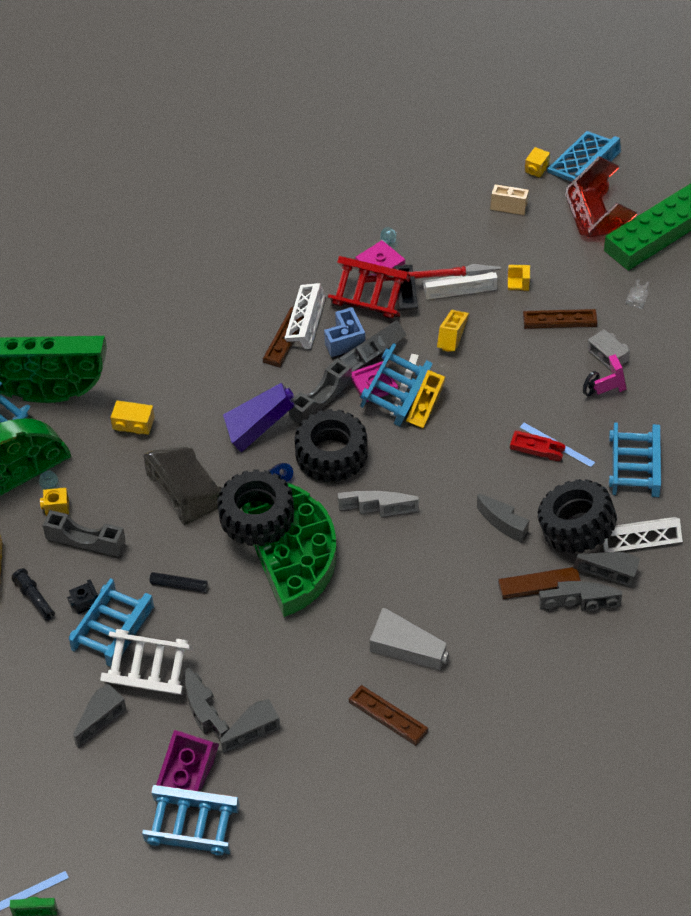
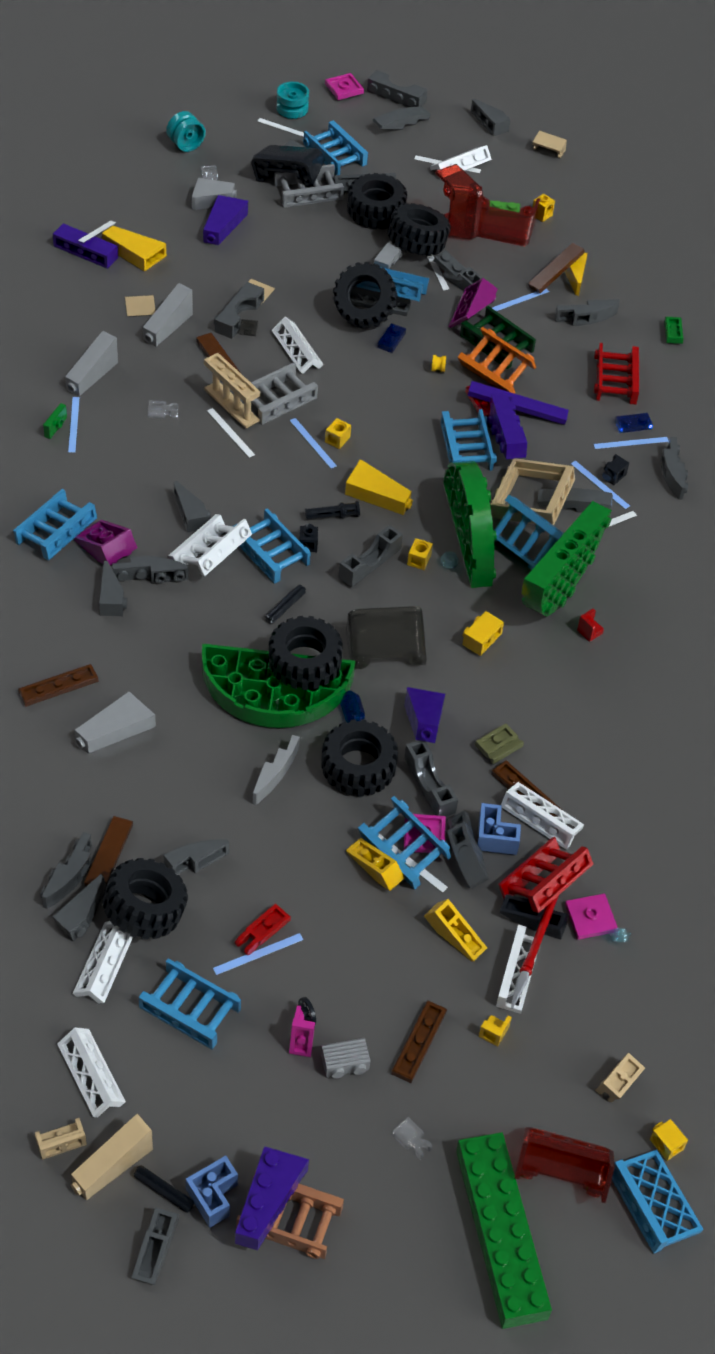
camera: 110 degrees right, 0 degrees up
none -> olive plate [475,723,524,764]

